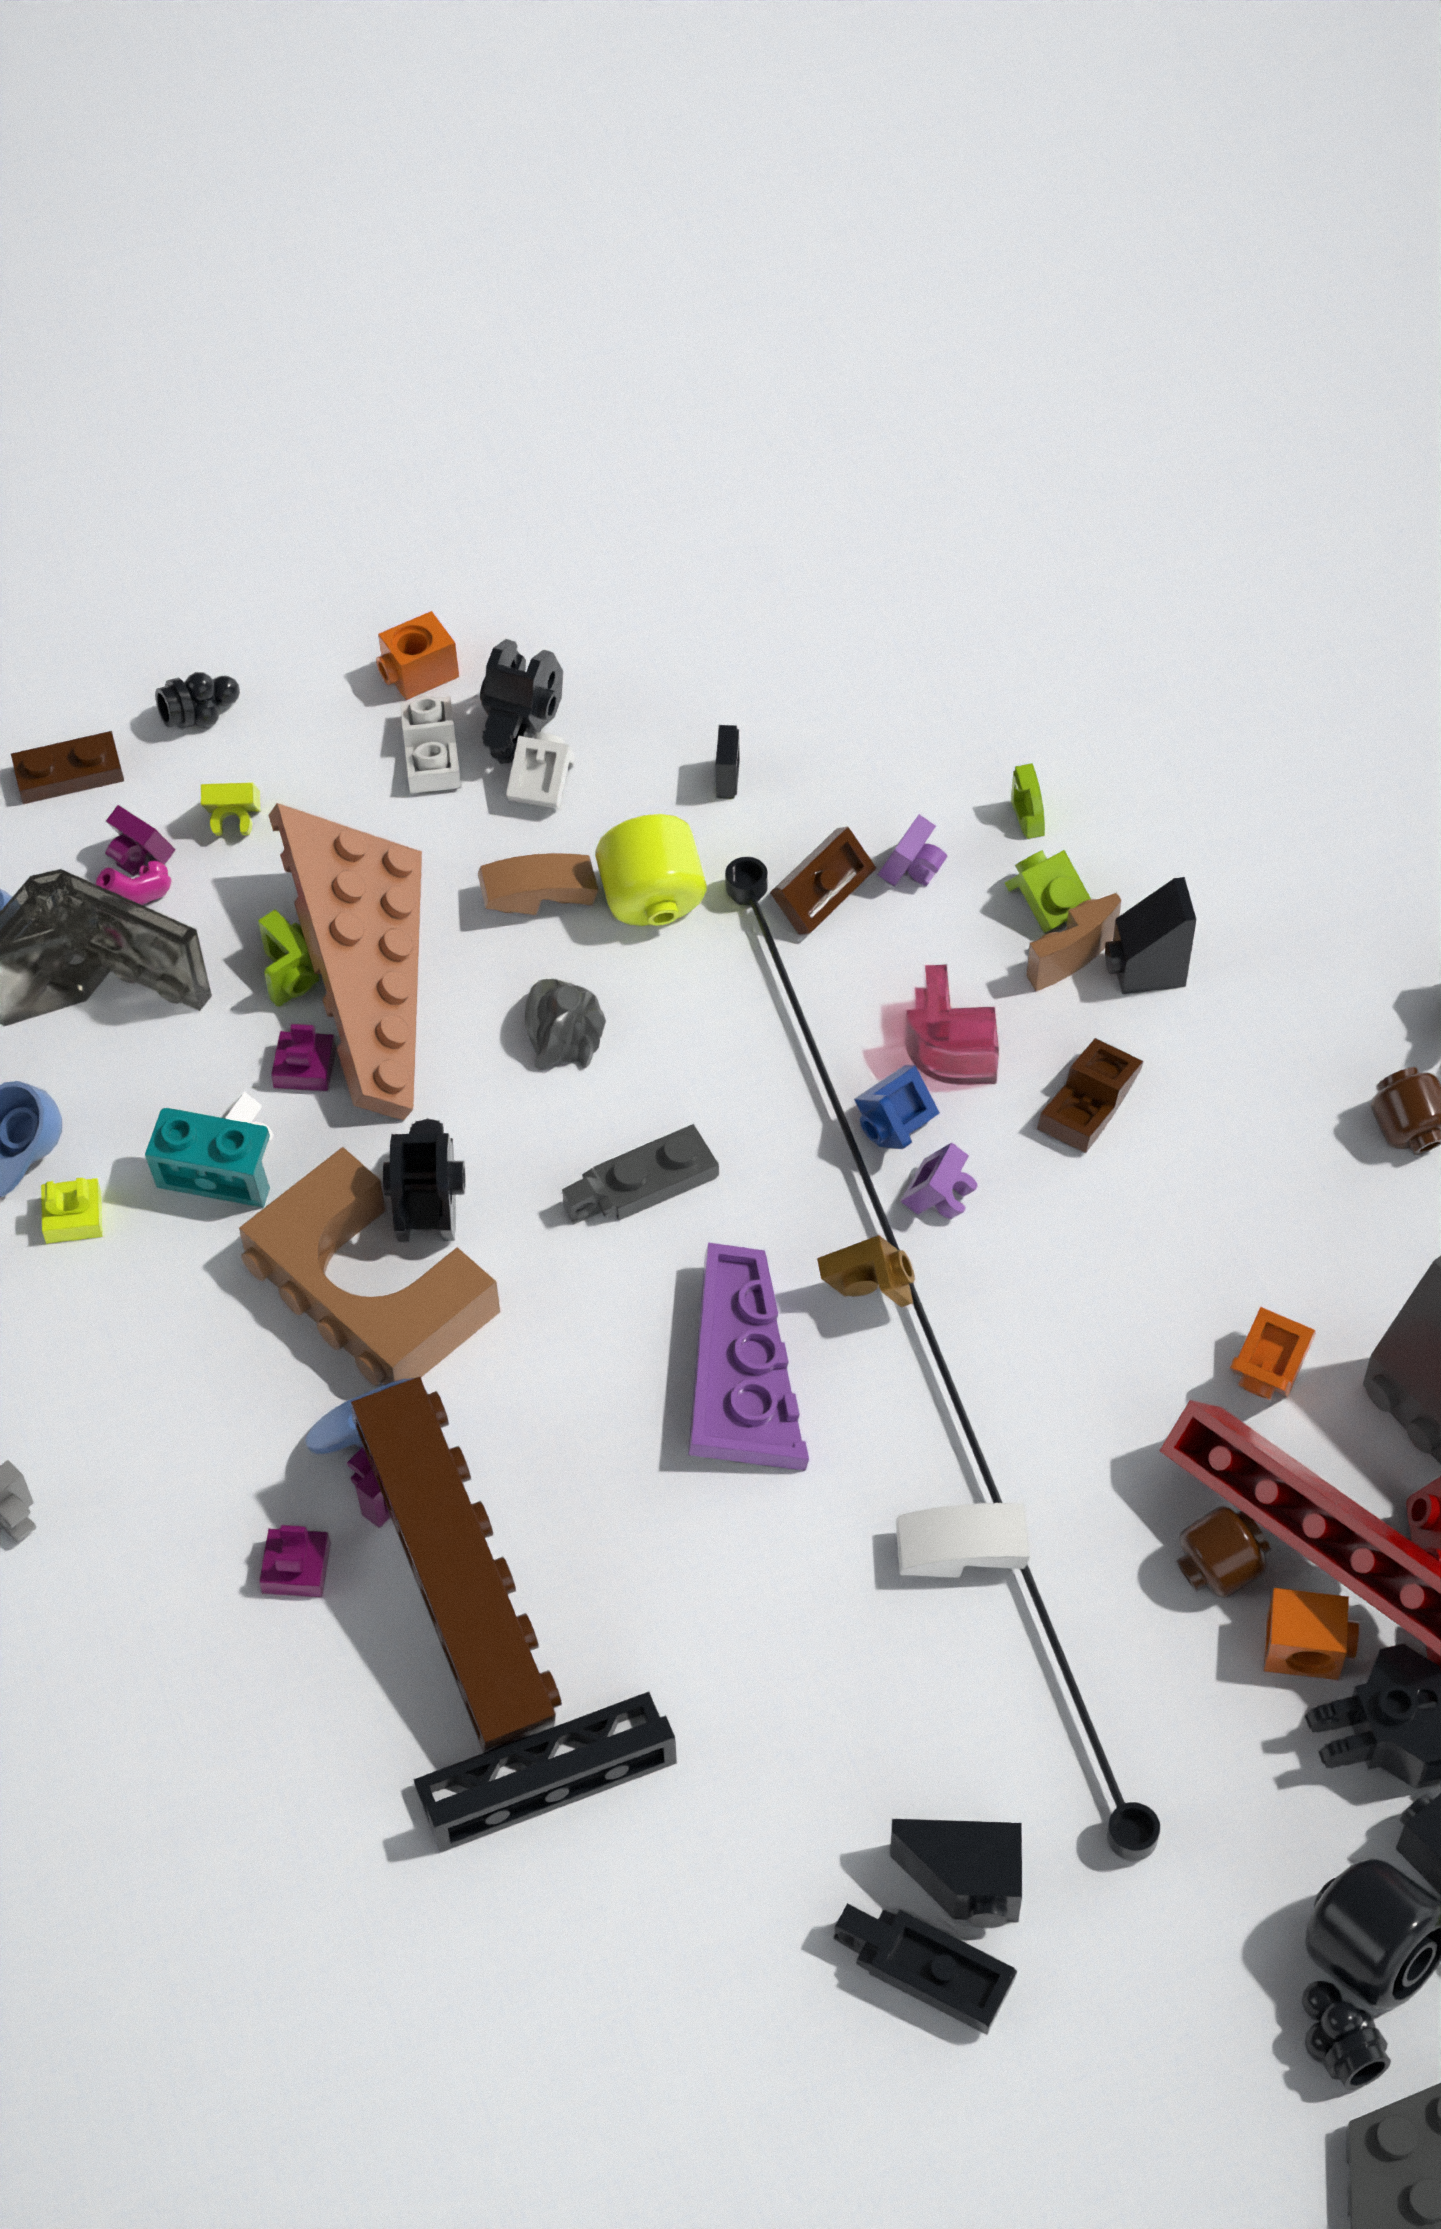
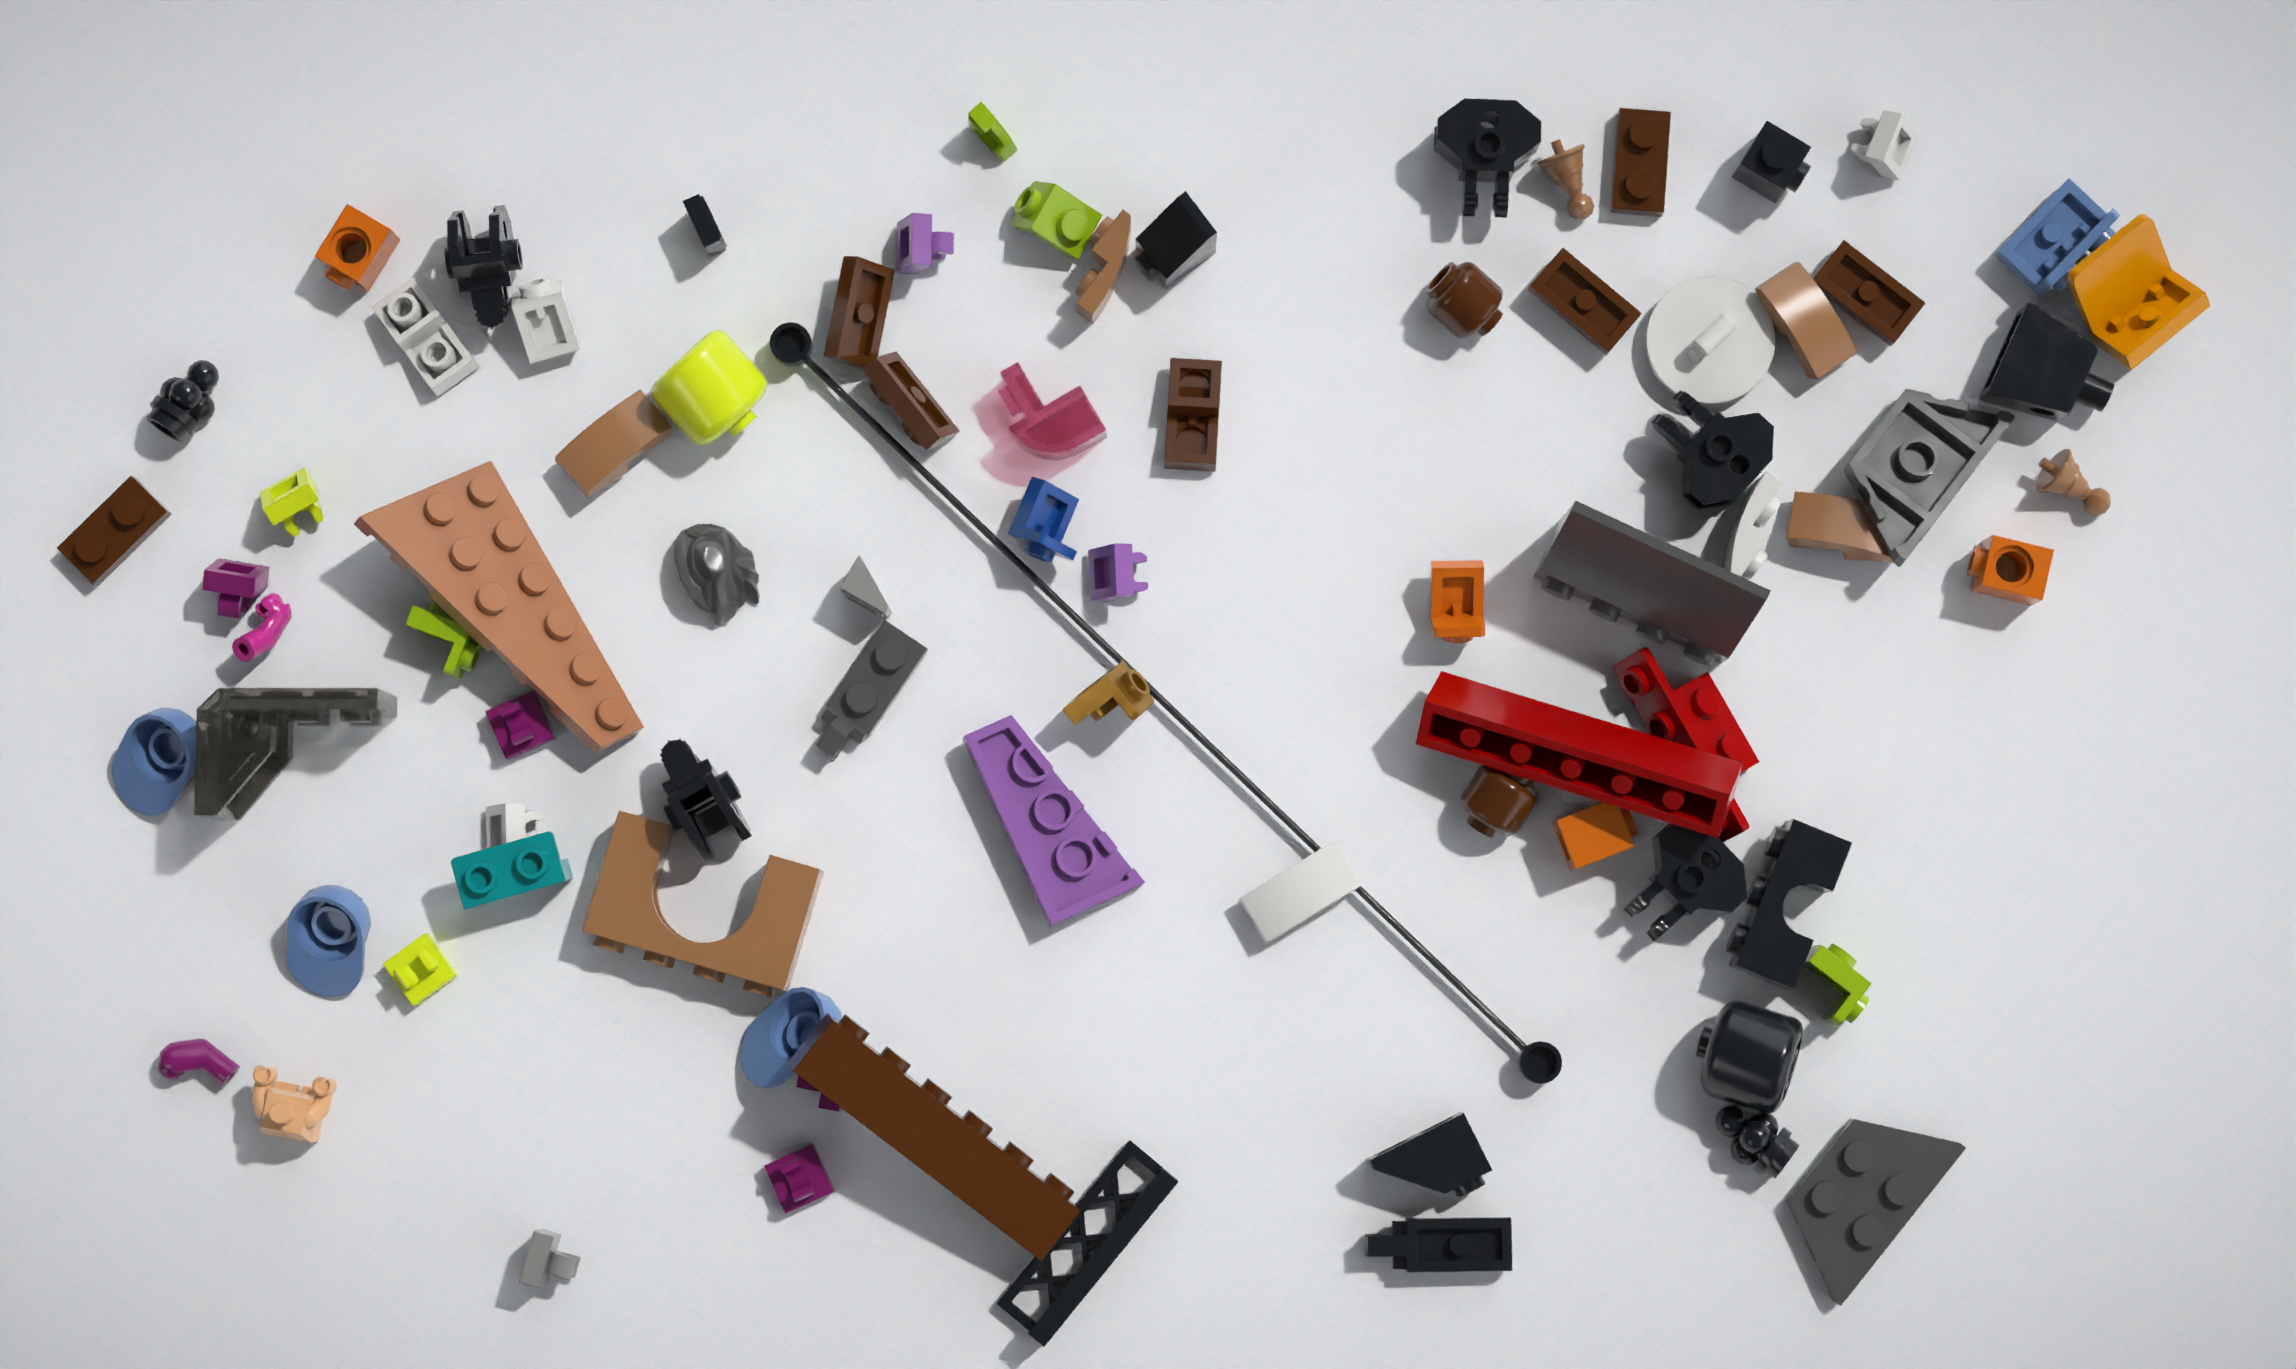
camera: 30 degrees left, 30 degrees up
none -> light grey slope [840,556,892,620]
none -> reddish brown plate [862,351,960,451]

